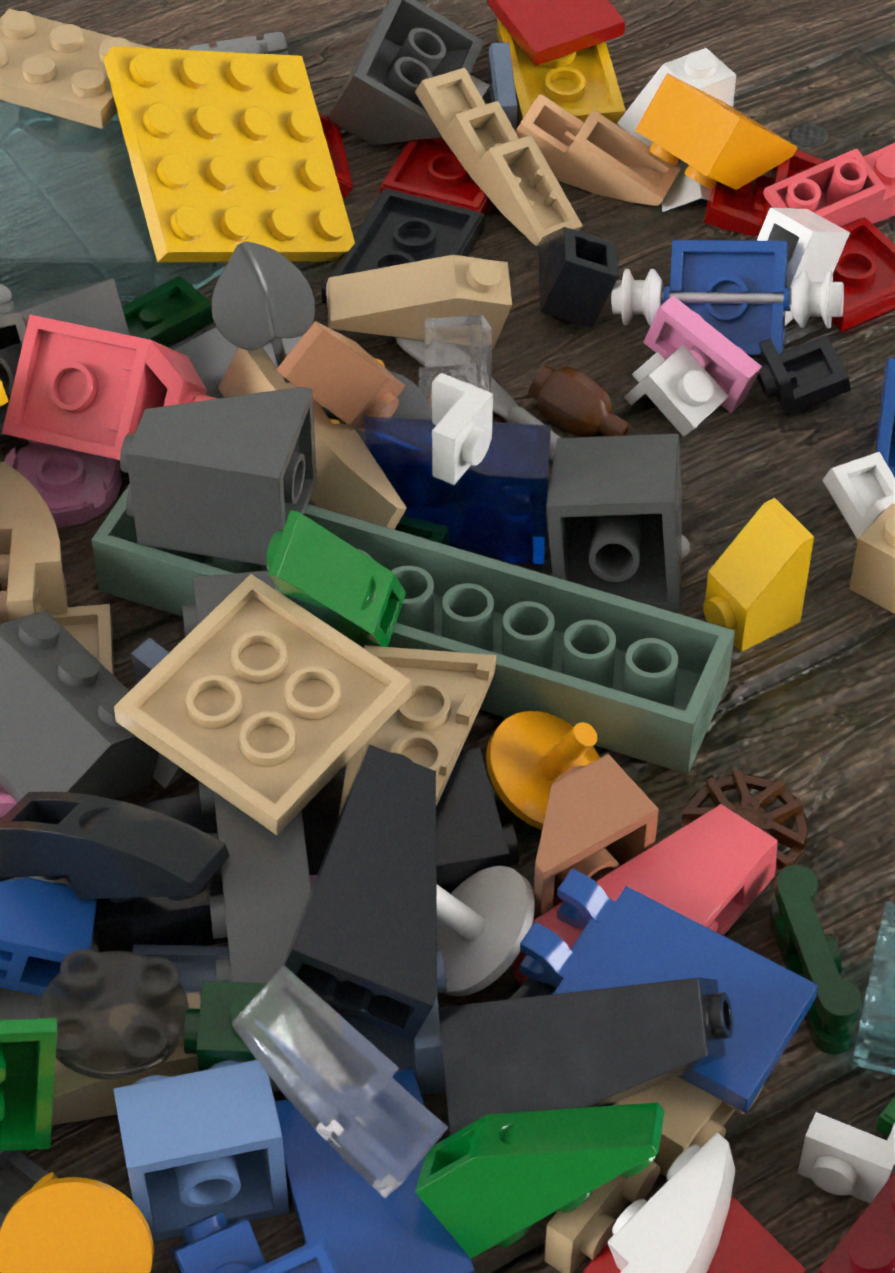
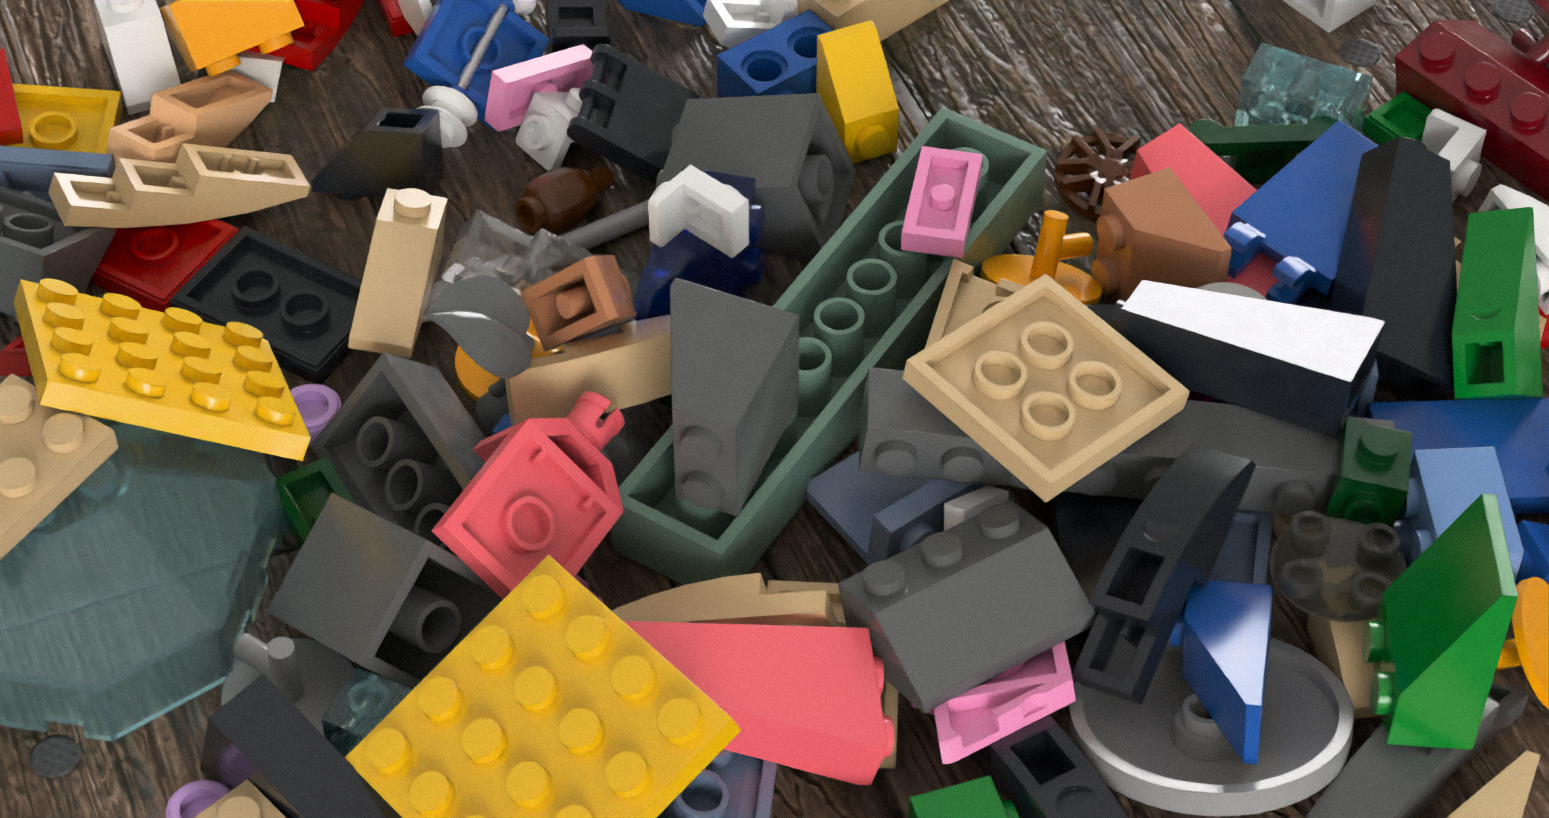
camera: 80 degrees left, 0 degrees up
clear slope [232,965,448,1198] -> none
green slope [266,510,406,647] -> none
none -> black plate [567,44,700,185]
none -> blue brick [717,9,834,98]
none -> bright pink plate [901,146,983,259]

